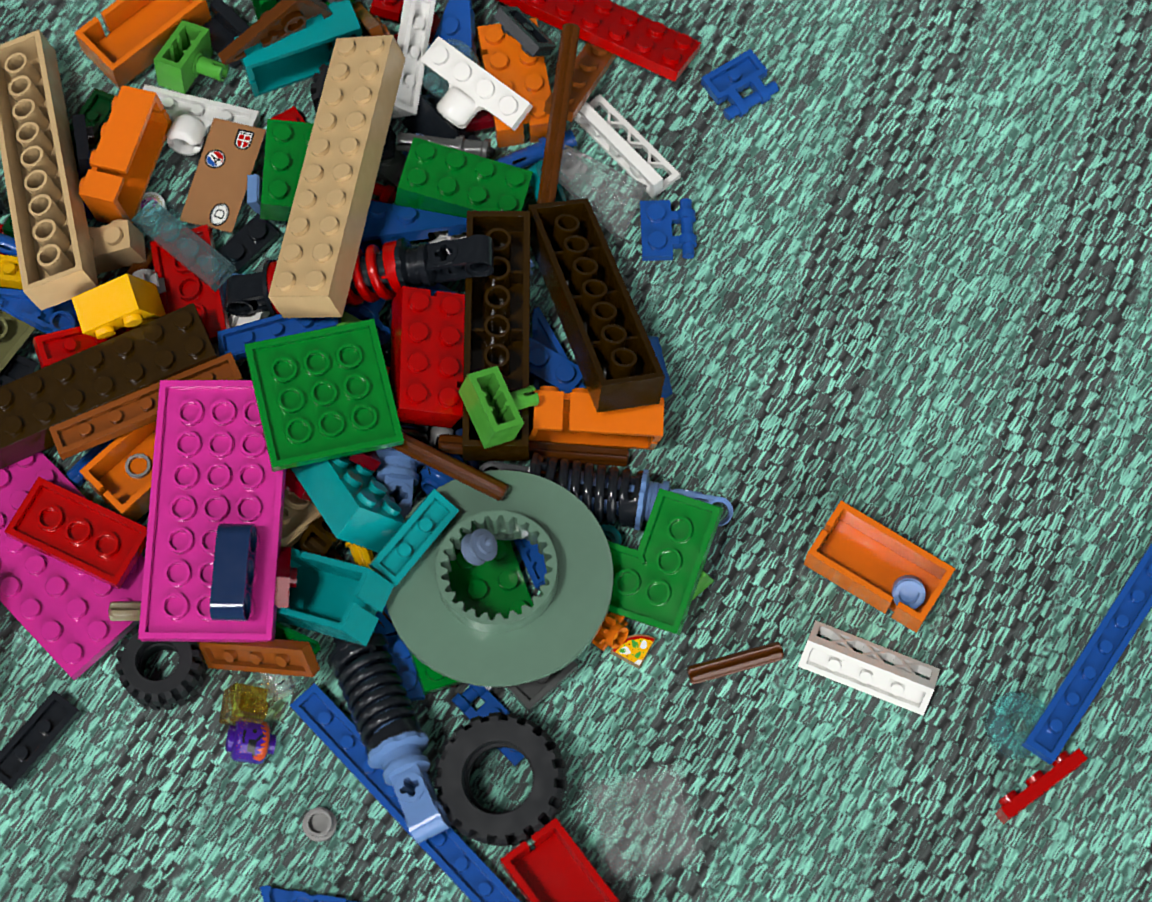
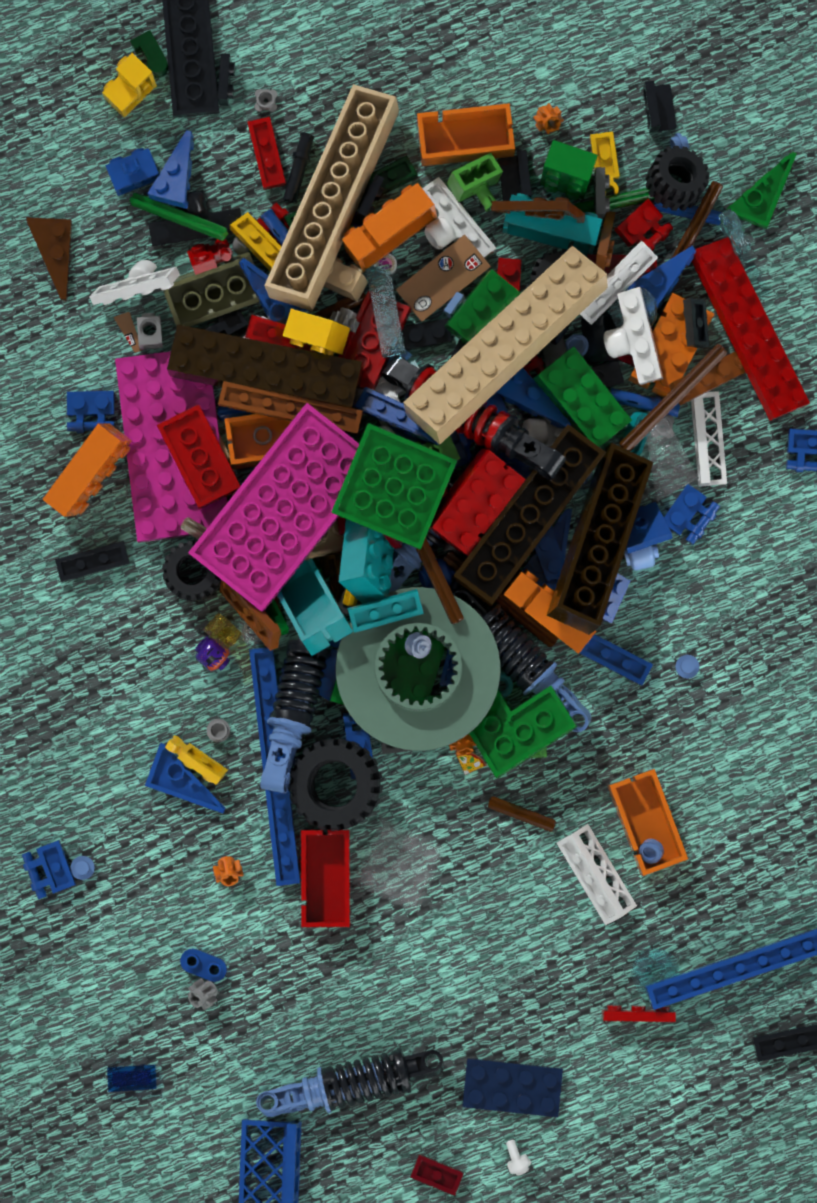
camera: 35 degrees right, 15 degrees up
dark blue beam [210,523,257,621] -> none
dark red plate [275,547,297,608] -> none
dark grey pin [396,131,491,159] -> none
bright green brick [458,366,539,449] -> none
none -> yellow plate [165,735,228,785]
none -> blue plate [579,634,653,686]
none -> light blue head [624,544,659,570]
none -> blue plate [626,502,672,554]
none -> medium blue plate [675,655,699,679]

